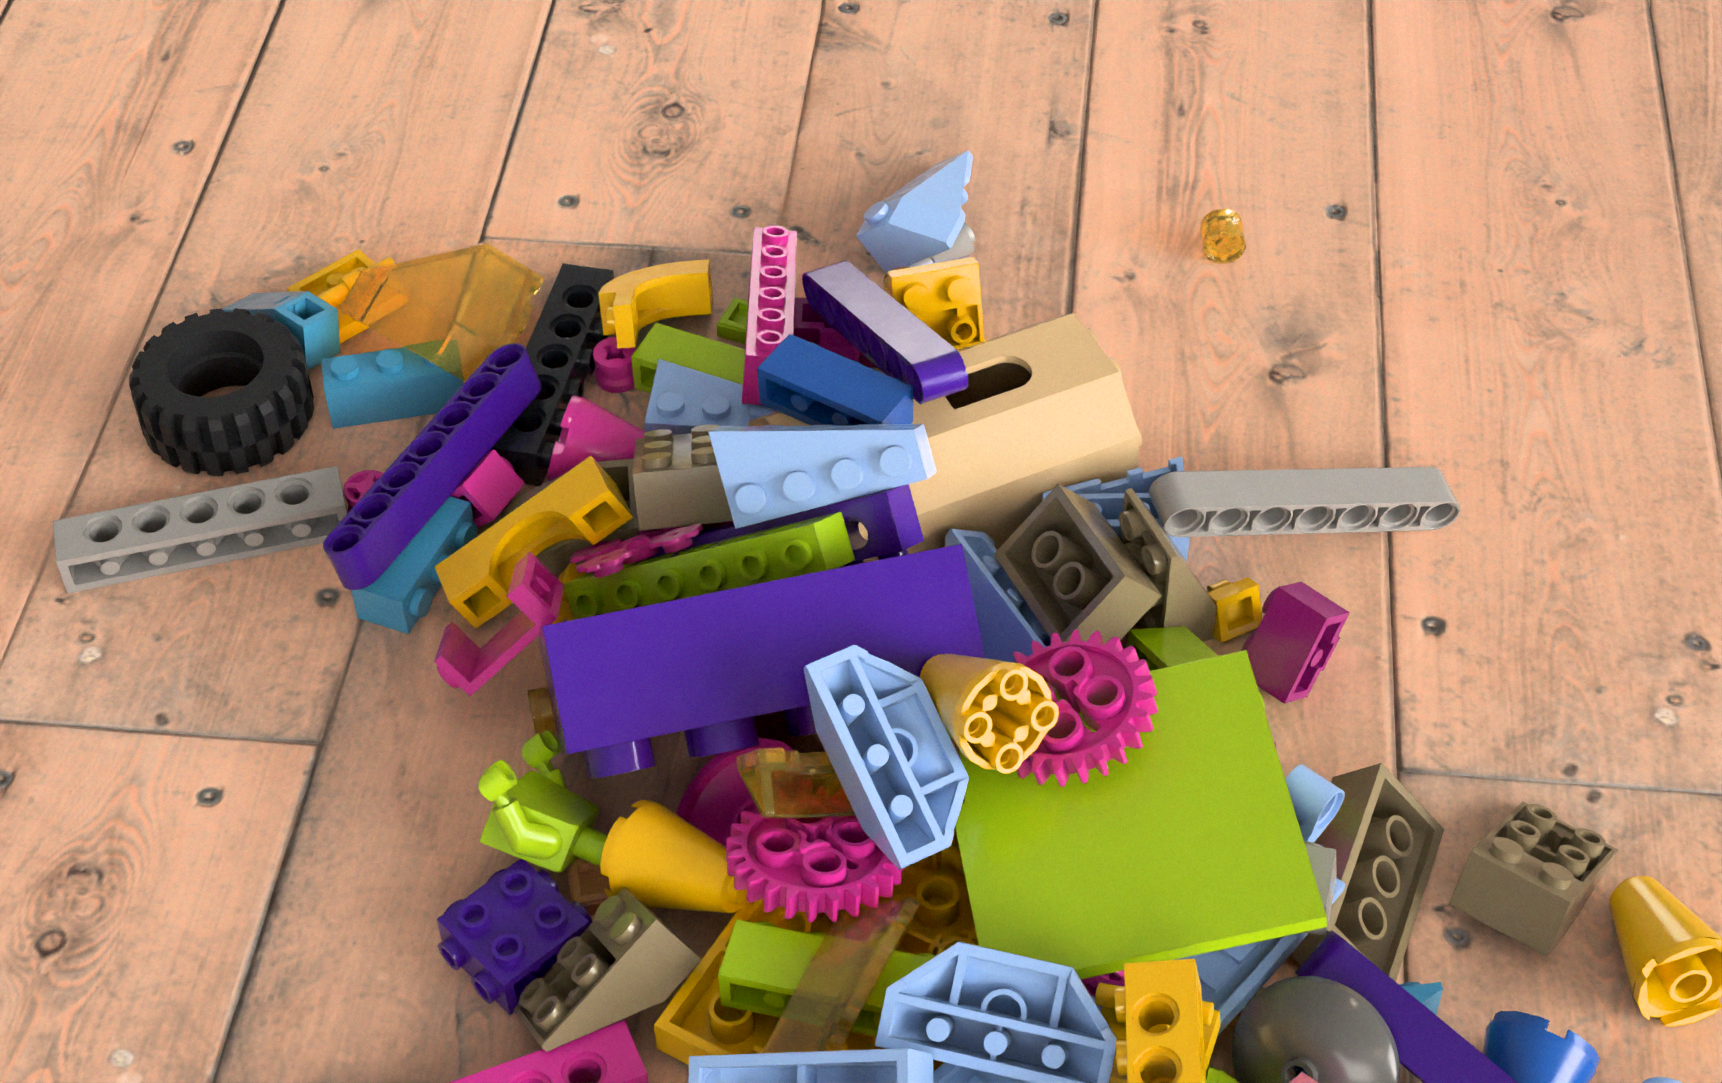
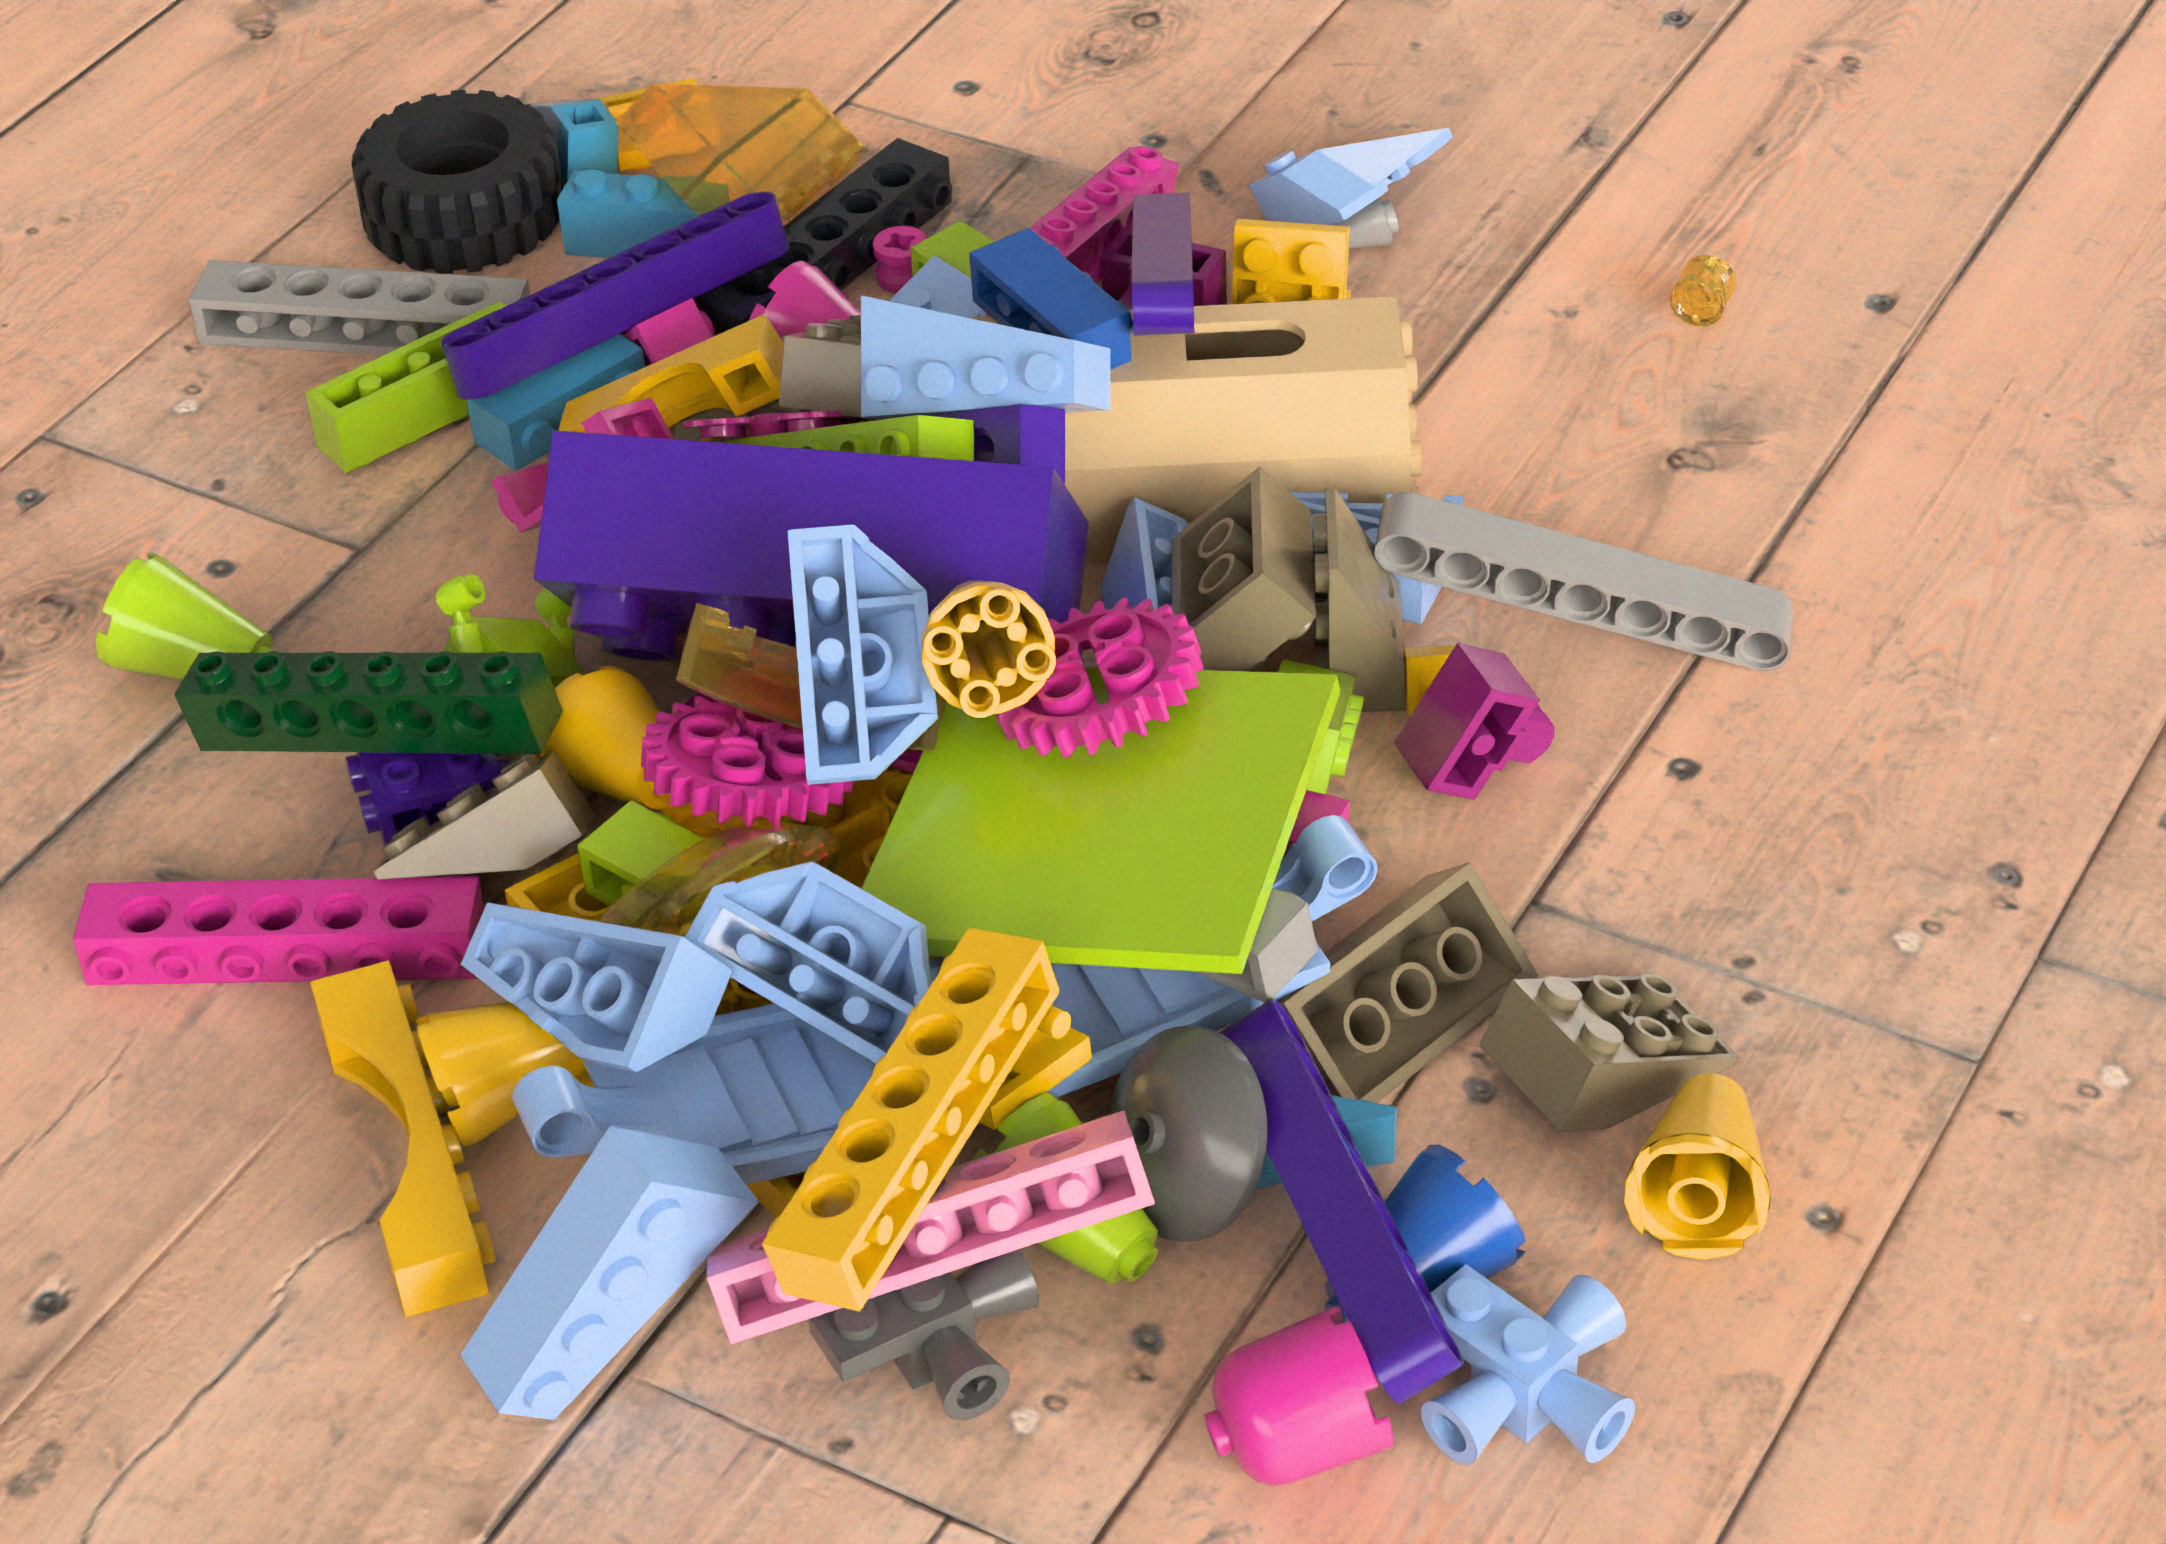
camera: 25 degrees right, 5 degrees down
yellow arch [598,259,714,349] -> none
none -> lime cone [95,553,276,680]
none -> dark green brick [174,651,563,754]
none -> lime brick [305,301,506,473]

